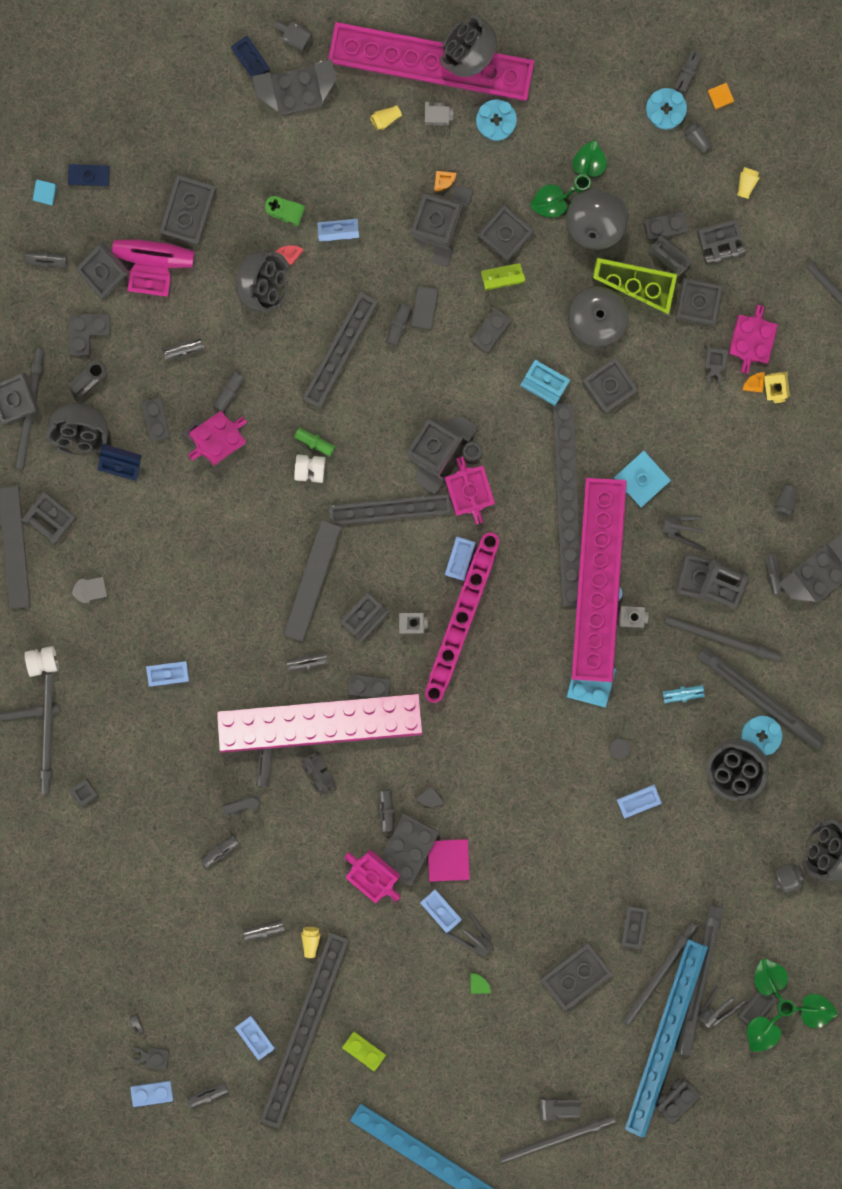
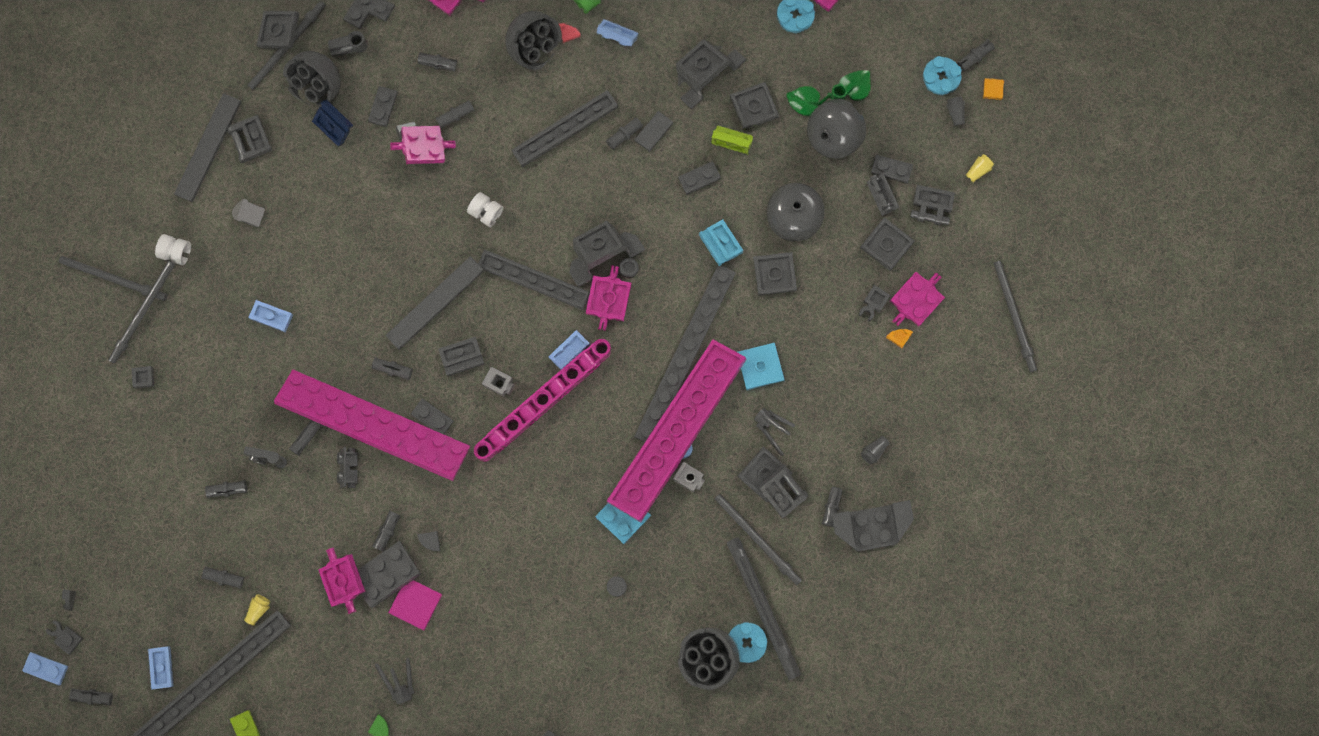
camera: 30 degrees right, 10 degrees down
bright green pin [294,427,336,457] -> none
light blue plate [420,889,462,933] -> none
light orange tile [434,171,456,192] -> none
lime wedge [593,258,677,314] -> none
light blue plate [617,784,662,819] -> none
medium azure pin [663,685,705,704] -> none
light yellow brick [764,372,790,403] -> none

